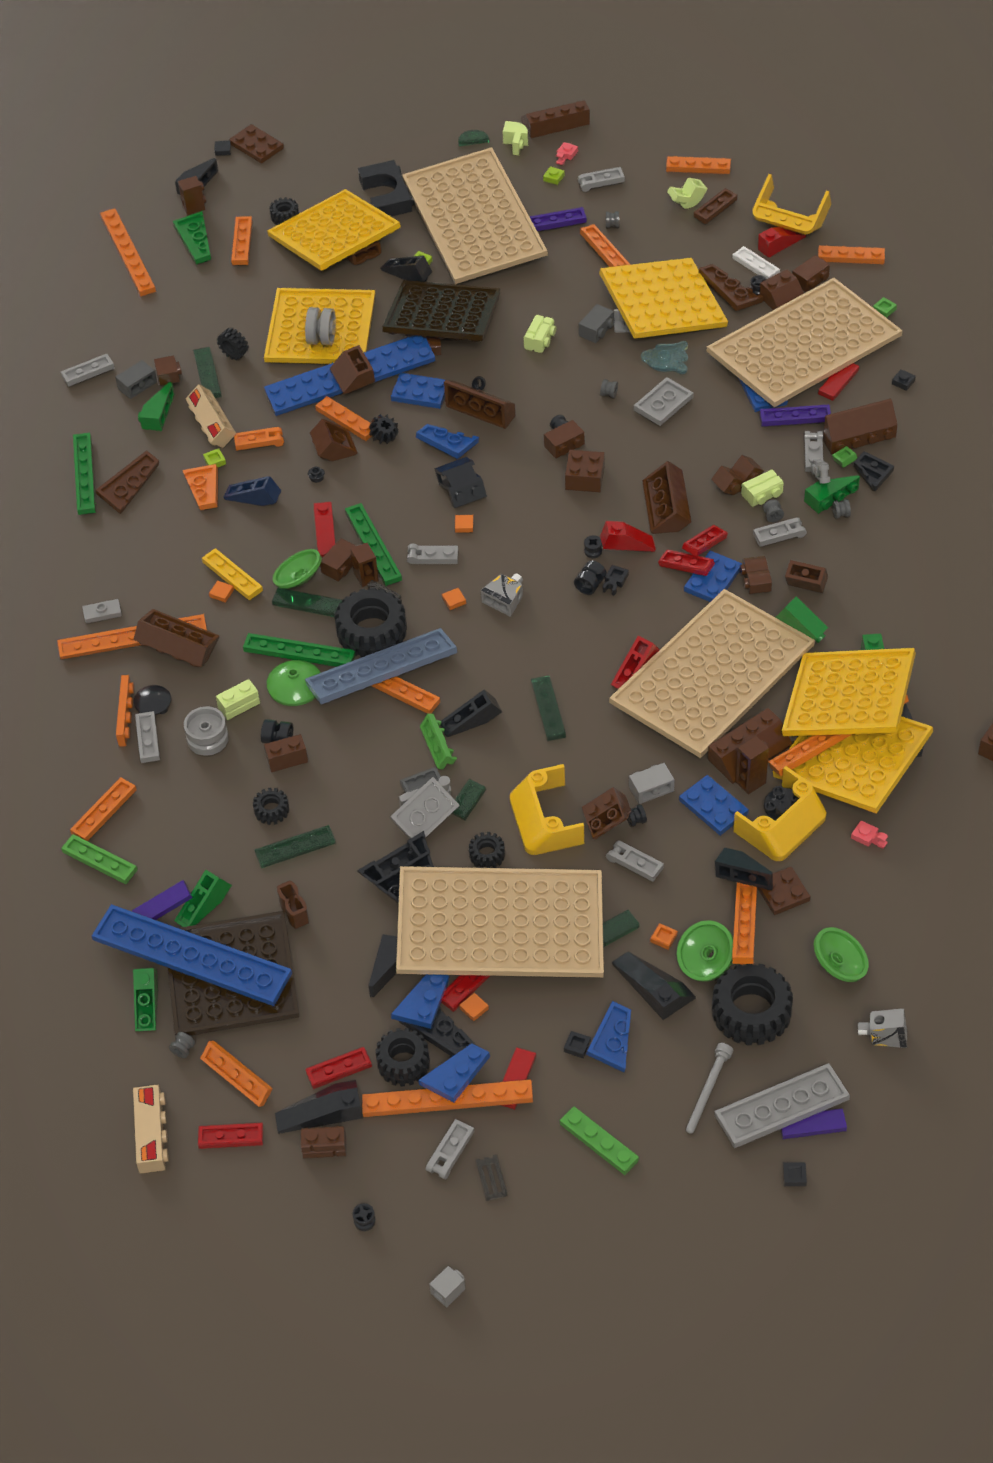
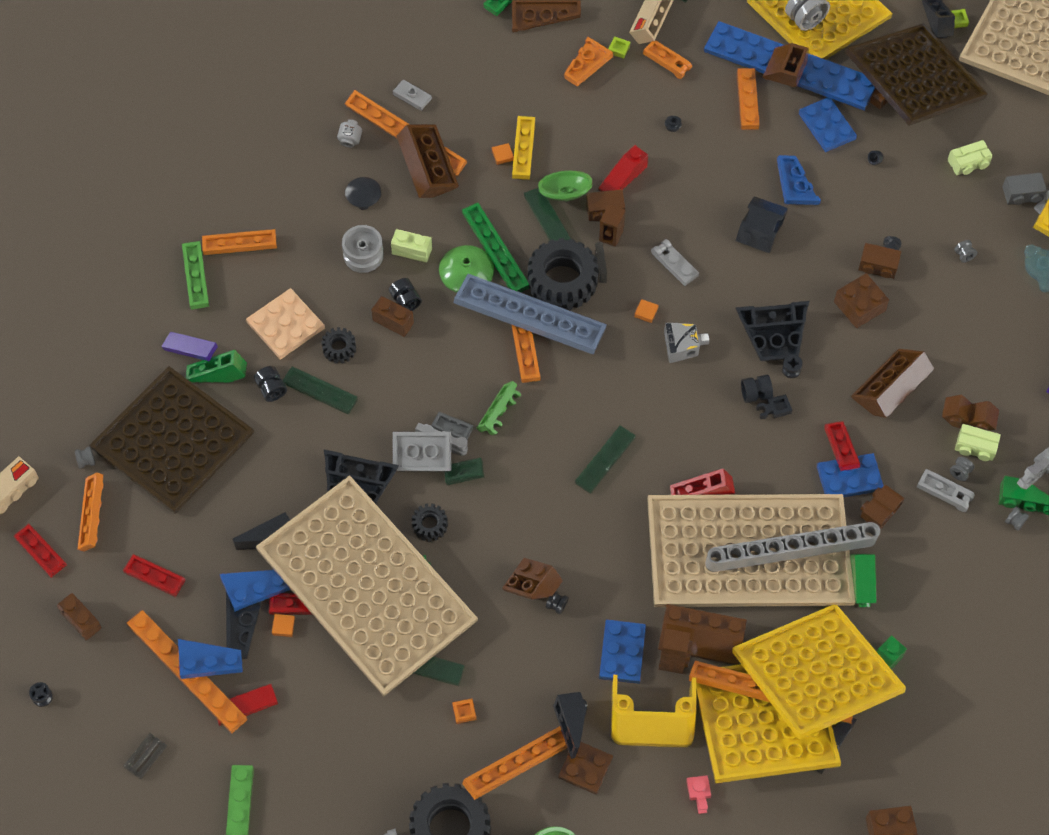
camera: 45 degrees right, 10 degrees up
blue plate [92,904,292,1006] -> none
orange plate [116,675,134,746] -> none
green slope [133,968,158,1032] -> none
light grey plate [135,711,160,763] -> none
dark blue slope [223,476,282,506] -> none
black wedge [275,1080,362,1134] -> none
reddish brown brick [277,880,309,929] -> none
reddish brown slope [310,418,358,461] -> none
green plate [345,503,402,586] -> none
black gear [369,414,399,444] -> none
black tyre [375,1028,430,1087] -> none
light grey plate [426,1119,474,1180] -> none
light grey brick [429,1266,465,1308] -> none
black slope [440,690,502,737] -> none
reddish brown slope [444,380,516,429] -> none
orange tile [455,515,474,533] -> none
yellow windscreen [510,764,585,855] -> none
black plate [564,1031,591,1059] -> none
blue wing [586,1001,631,1072] -> none
red slope [600,521,656,552] -> none
light grey plate [606,841,664,882] -> none
black wedge [612,951,696,1020] -> none
light grey brick [629,763,674,804] -> none
light grey plate [634,377,693,426] -> none
bright green dish [677,920,733,982] -> none
red tile [682,525,728,557] -> none
black dish [764,786,799,820] -> none
reddish brown brick [785,560,828,593] -> none
none -> light nougat plate [246,288,325,360]
none -> black wheel [254,366,287,402]
none -> light grey head [337,120,362,148]
none -> light grey beam [705,522,880,572]
none -> black wedge [735,301,810,361]

